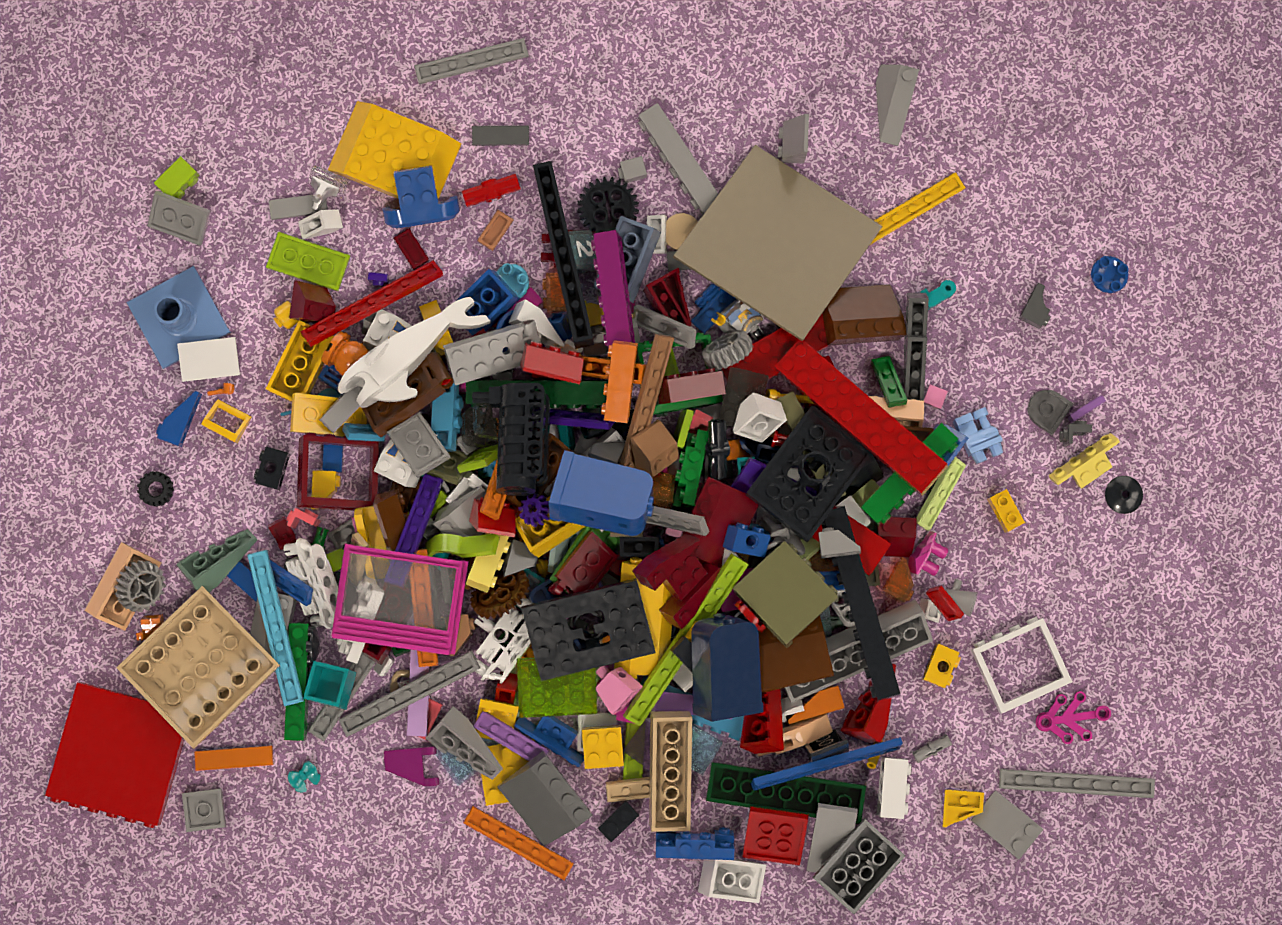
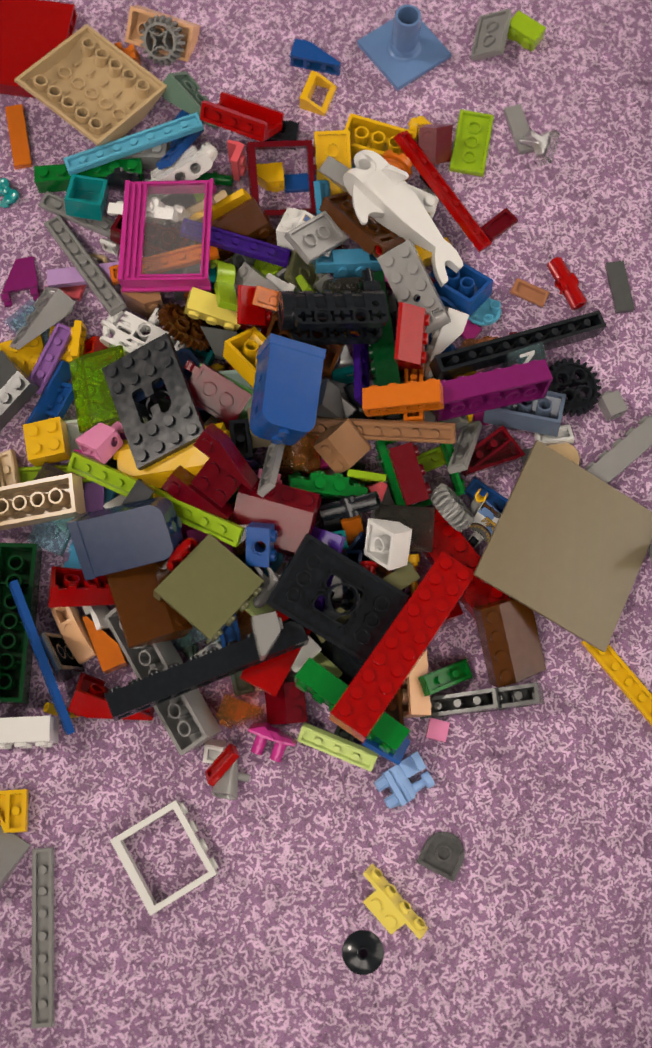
camera: 80 degrees right, 10 degrees down
black tyre [137,471,174,507] -> none
white tile [177,337,240,382] -> none
orange hand [207,383,235,396] -> none
dark red bracket [268,516,297,550] -> none
white slope [298,209,343,240] -> none
yellow slope [328,101,462,199] -> none
dark purple plate [368,272,389,287] -> none
blue piece [382,165,460,228] -> none
dark purple gear [518,493,550,527] -> none
blue axle [695,284,721,309] -> none
light grey pin [912,734,952,763] -> none
teal leg [919,280,956,310] -> none
yellow brick [922,644,961,688] -> none
yellow brick [987,489,1025,533] -> none
dark grey arch [1019,283,1051,329] -> none
dark pink plant [1035,691,1111,744] -> none
dark grey bracket [1059,421,1092,447] -> none
medium lavender tile [1067,395,1106,423] -> none
blue dish [1091,256,1129,293] -> none
none -> red panel [200,91,284,142]

